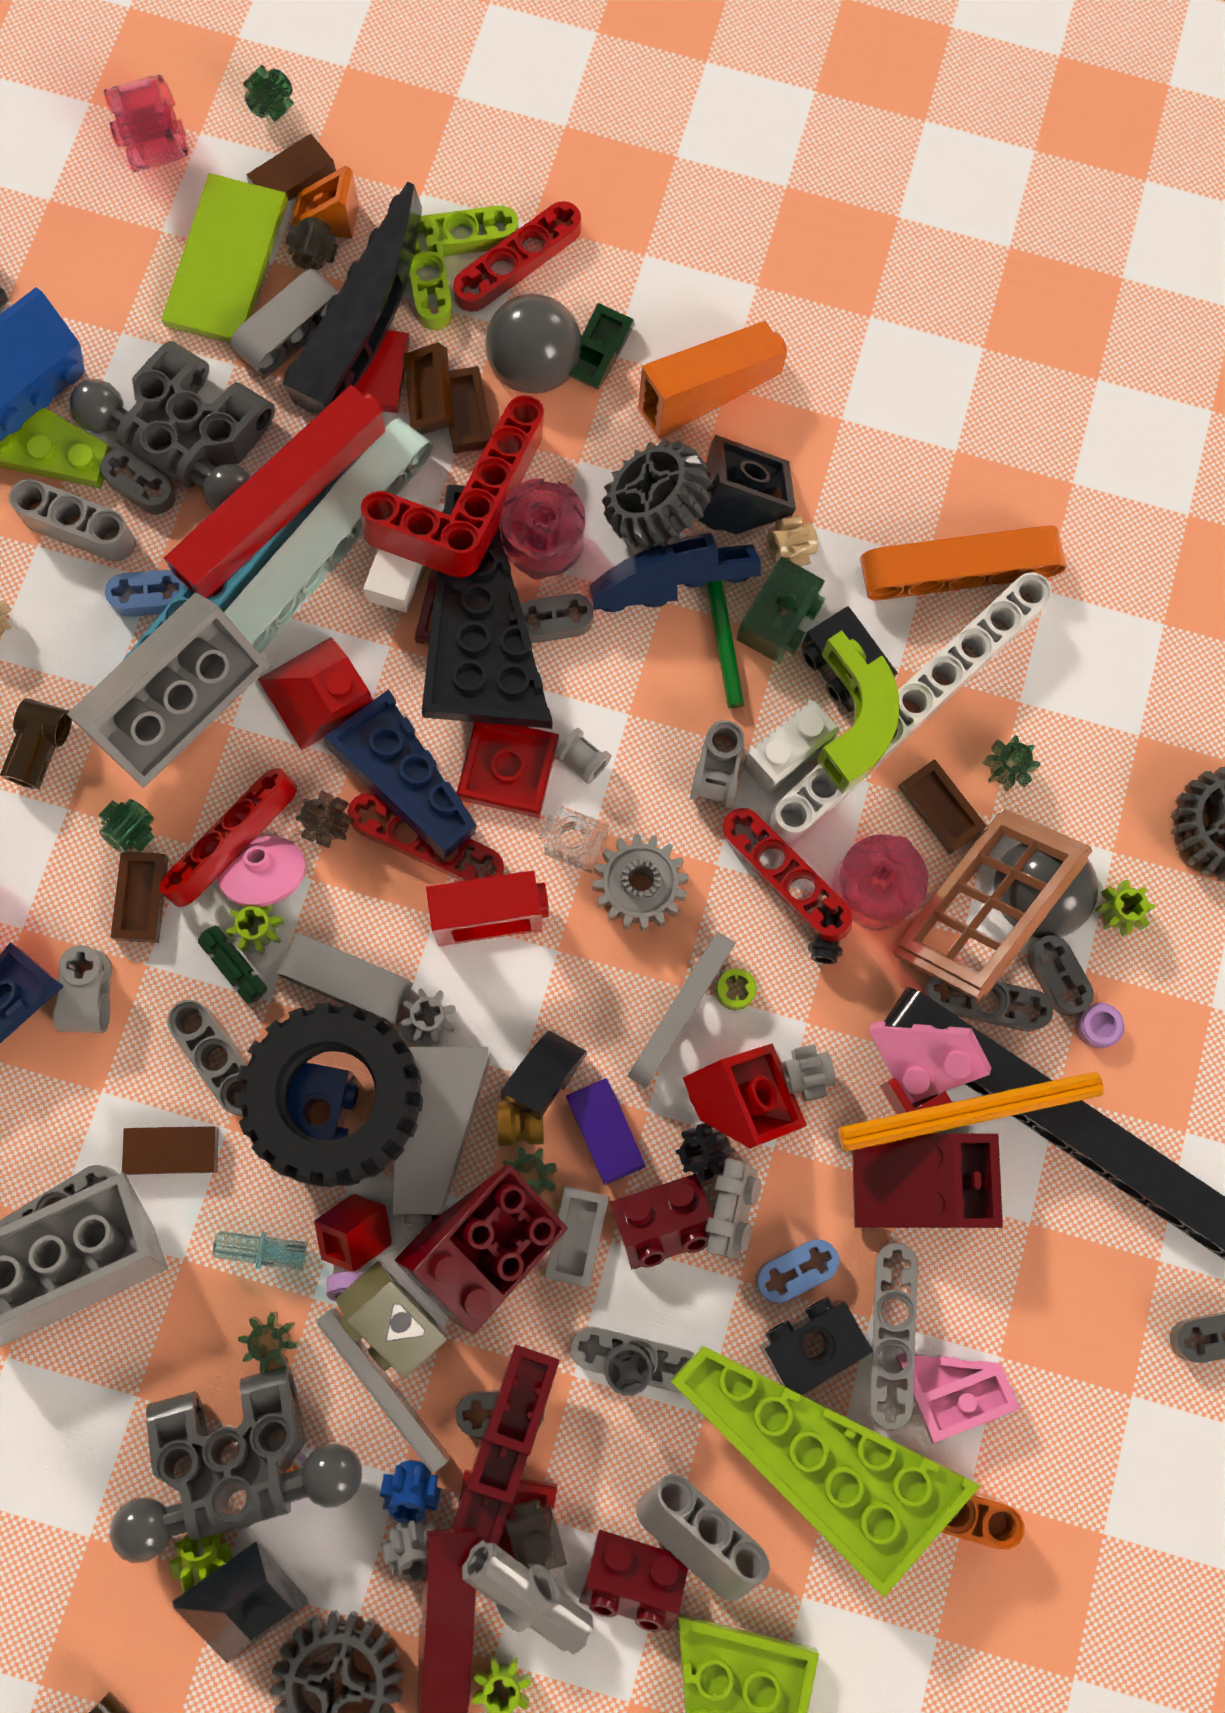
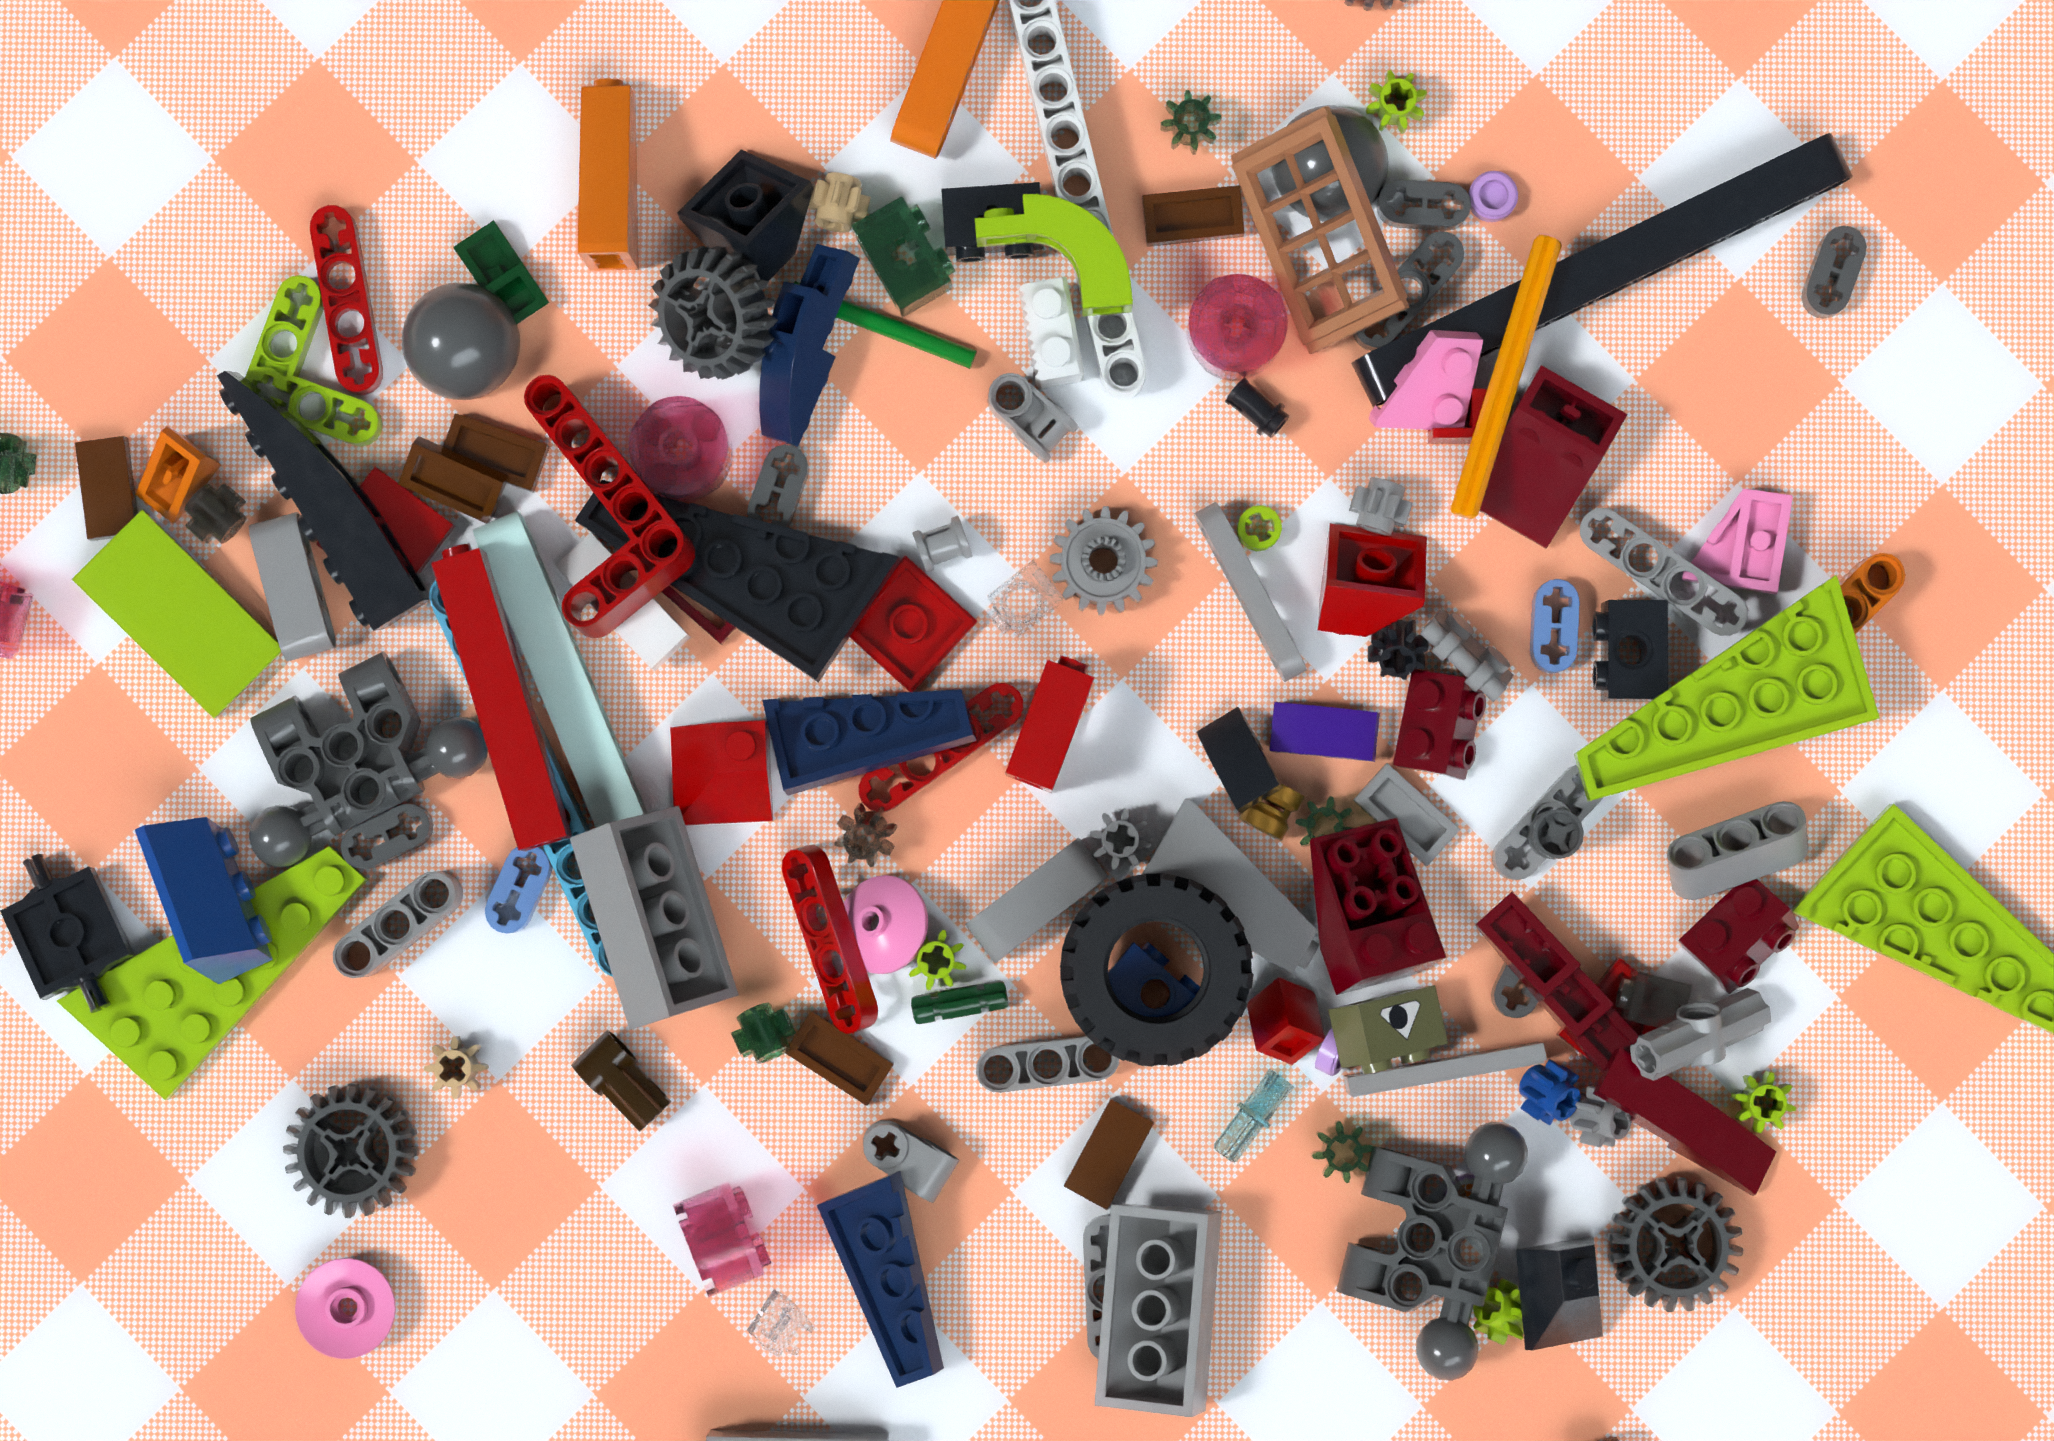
camera: 50 degrees left, 10 degrees up
red beam [723,808,853,942] -> none

